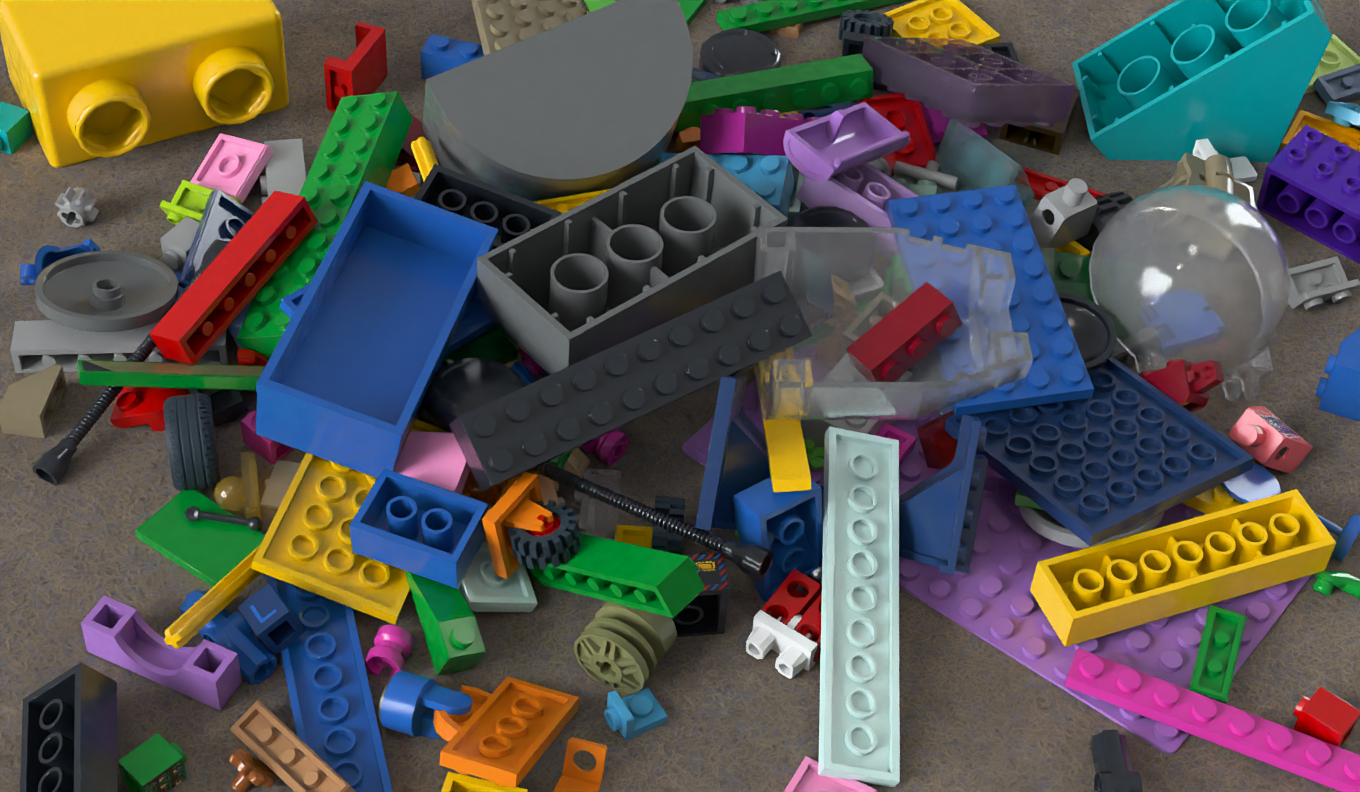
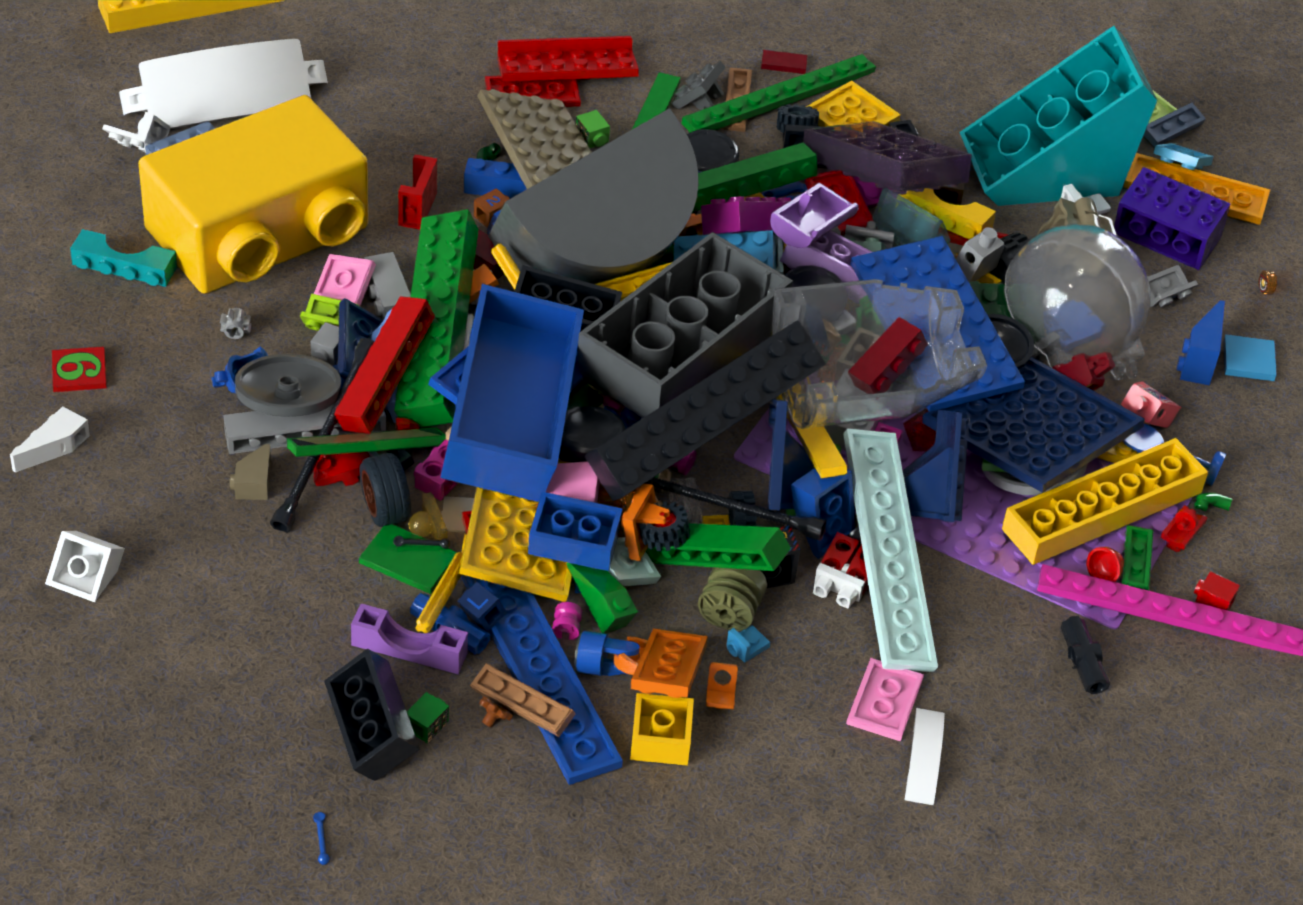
camera: 10 degrees left, 0 degrees up
none -> dark green arm [476,143,501,161]
none -> yellow arch [896,175,996,240]
none -> red piece [1086,547,1124,582]
none -> red hips [1160,505,1208,552]

